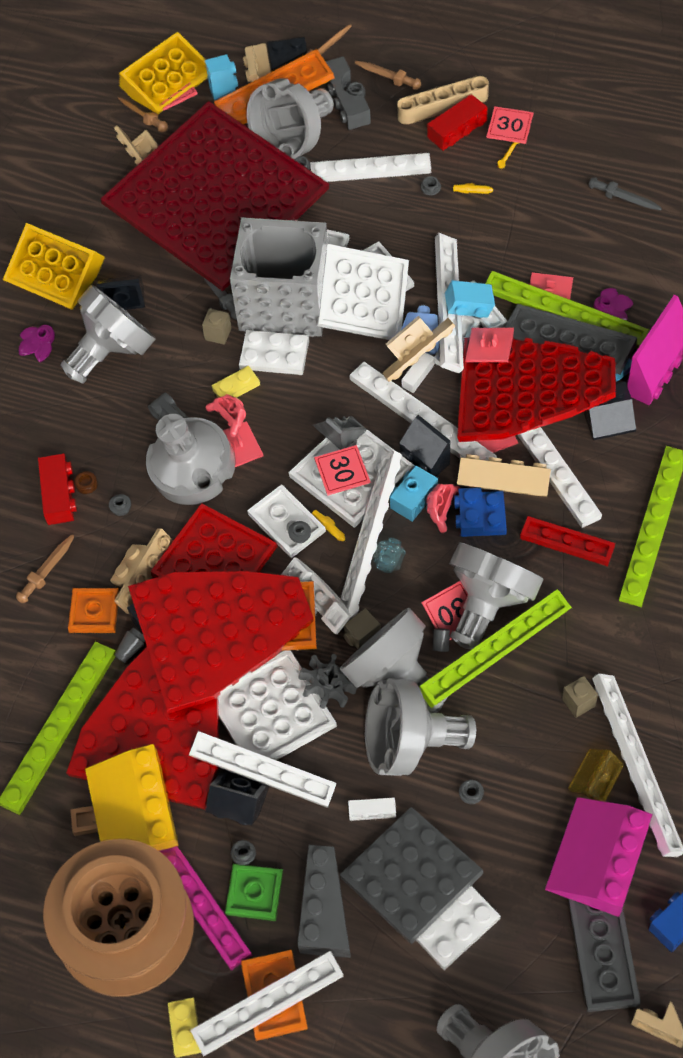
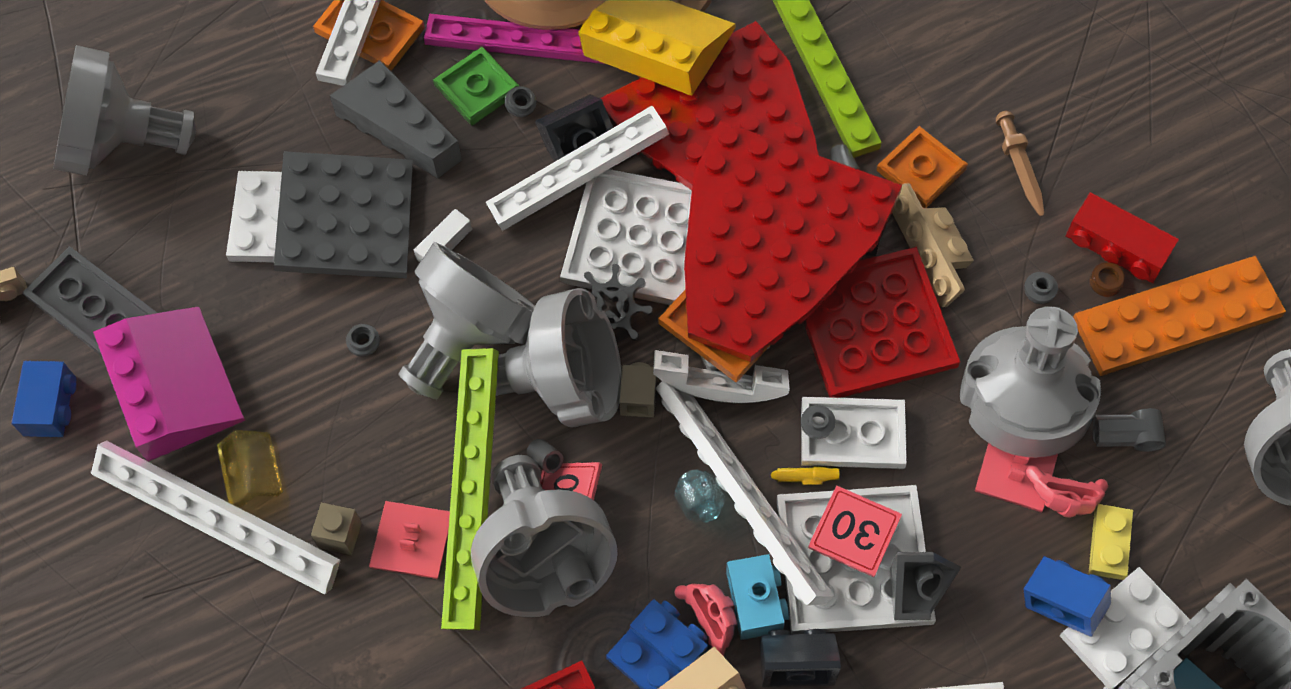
camera: 130 degrees right, 5 degrees up
dark tan brick [202,309,231,345] -> none
none -> coral piece [369,501,450,579]
none -> blue brick [1024,556,1111,637]
none -> orange plate [1073,256,1286,376]

